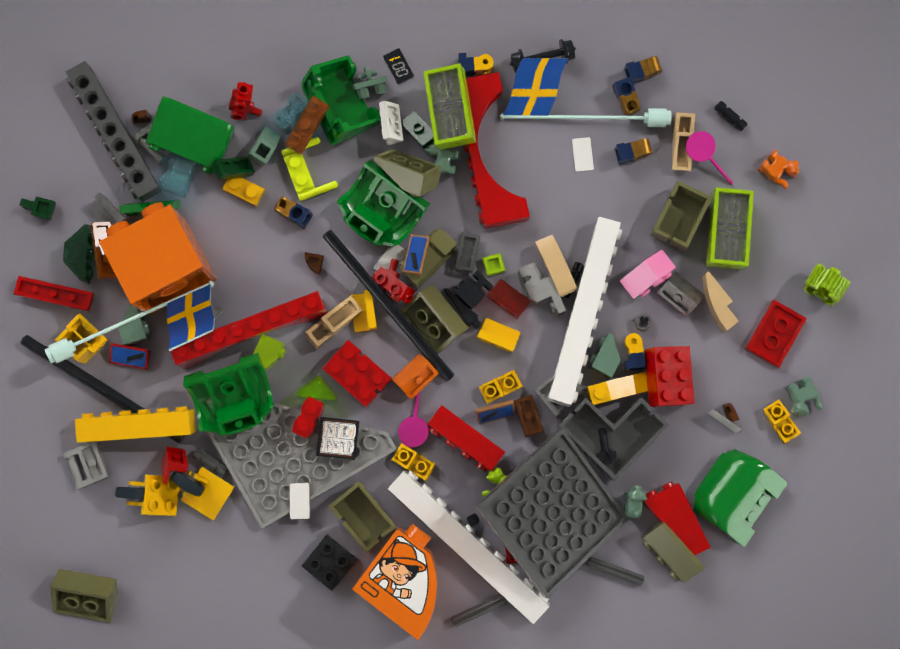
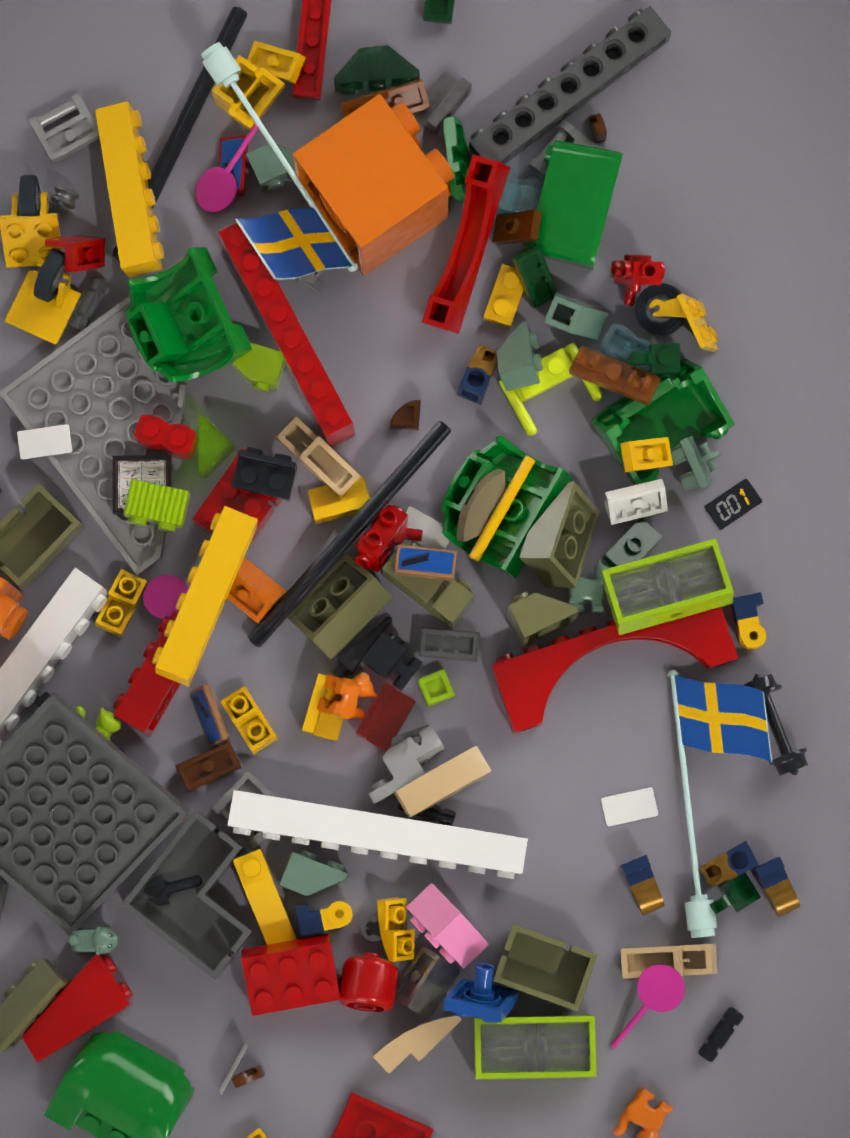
camera: 85 degrees right, 0 degrees up
none -> flat silver bush [50,185,79,209]
none -> lime brick [123,479,191,532]
none -> yellow brick [152,506,258,687]
none -> dark pink piece [195,124,258,213]
none -> black bracket [231,447,298,501]
none -> yellow plate [247,40,306,84]
none -> orange animal [317,672,377,719]
none -> red head [339,952,399,1012]
none -> yellow slope [377,897,415,962]
none -> red arch [421,154,510,334]
none -> blue plate [443,963,519,1023]
none -> dark tan tile [457,469,505,542]
none -> yellow bar [468,455,535,562]
none -> reddish brown plate [492,209,542,245]
none -> sand green slope [496,321,543,391]
none -> olive slope [507,591,579,647]
none -> yellow plate [620,437,673,473]
none -> dark green plate [629,343,681,374]
none -> plate [635,283,719,352]
none -> dark green plate [709,872,761,914]

